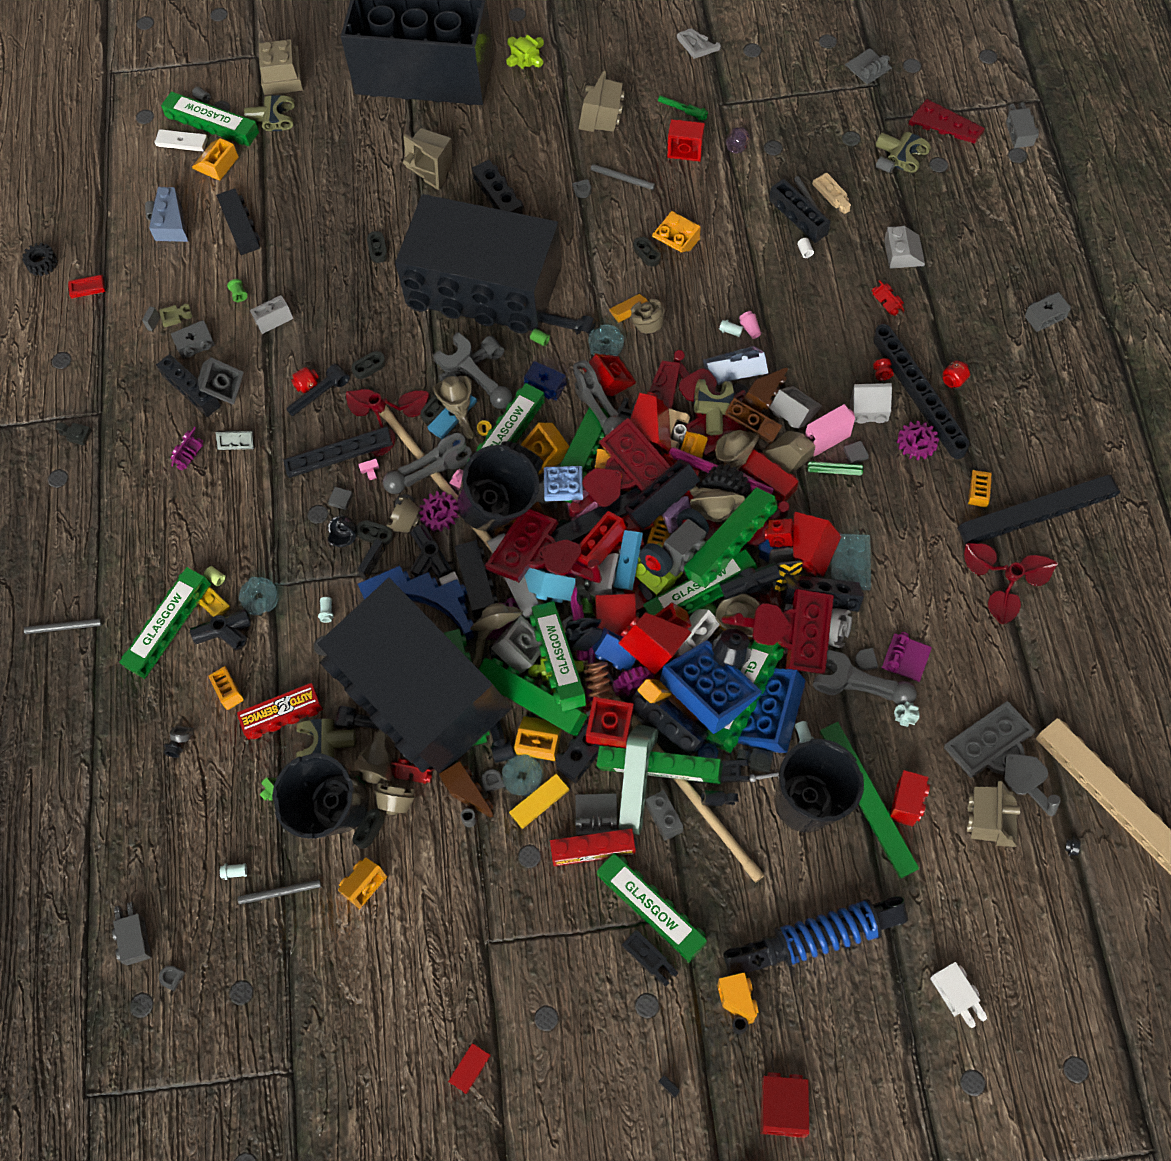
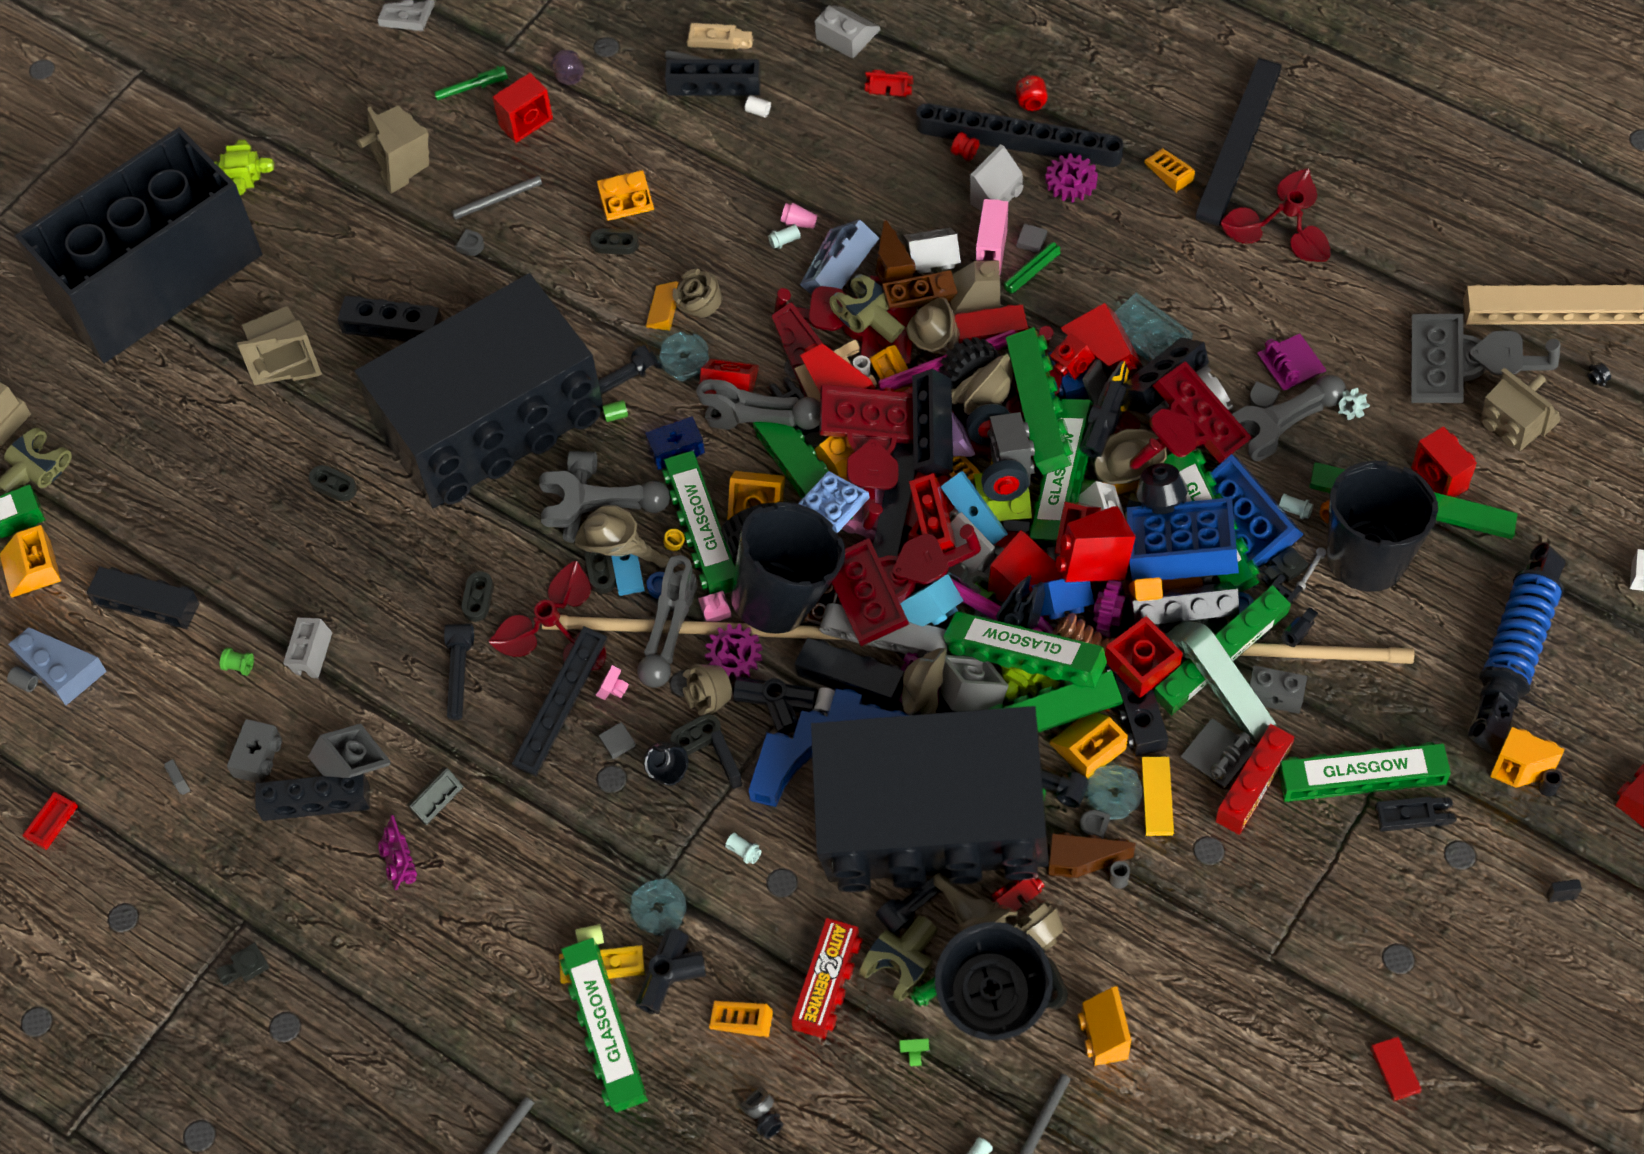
camera: 50 degrees left, 5 degrees down
olive plate [159,304,193,328] -> none
red head [291,367,319,393] -> none

